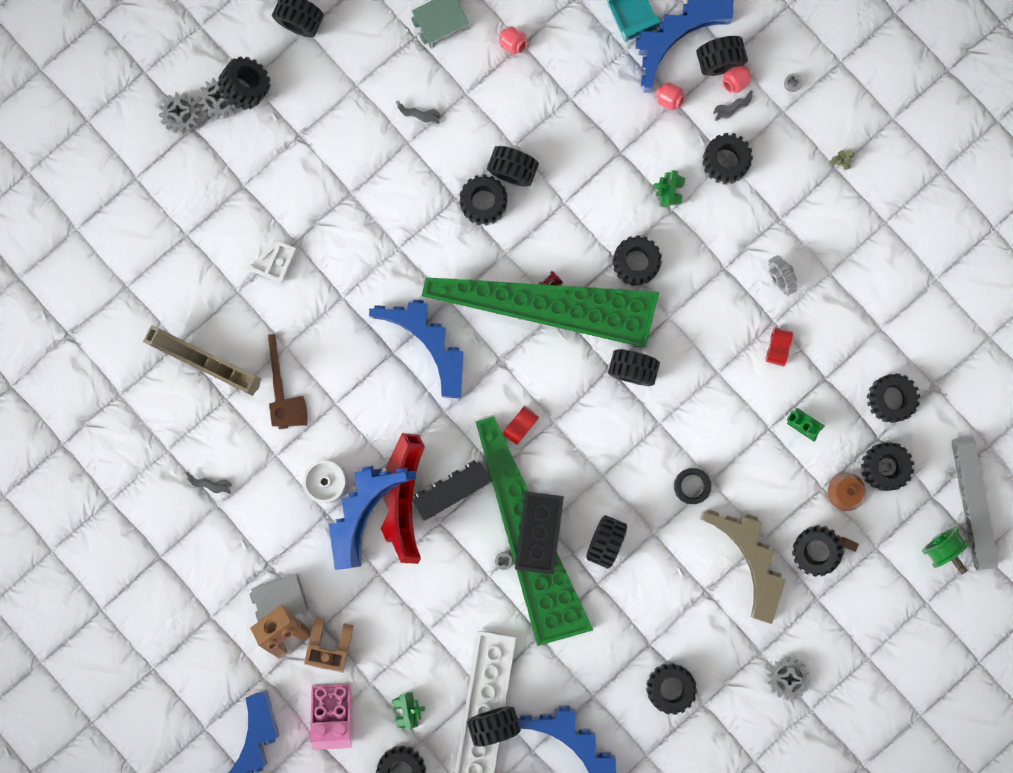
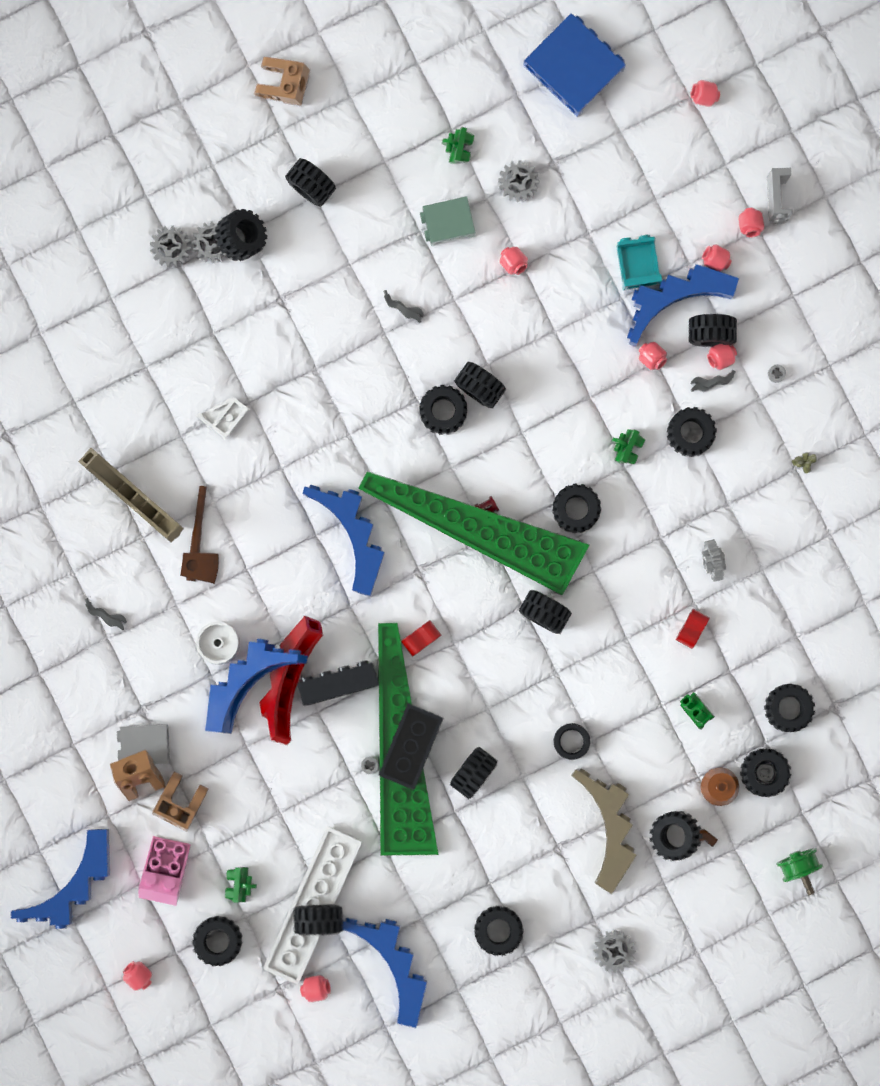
camera: 10 degrees right, 0 degrees up
light grey beam [952,436,998,571] -> none

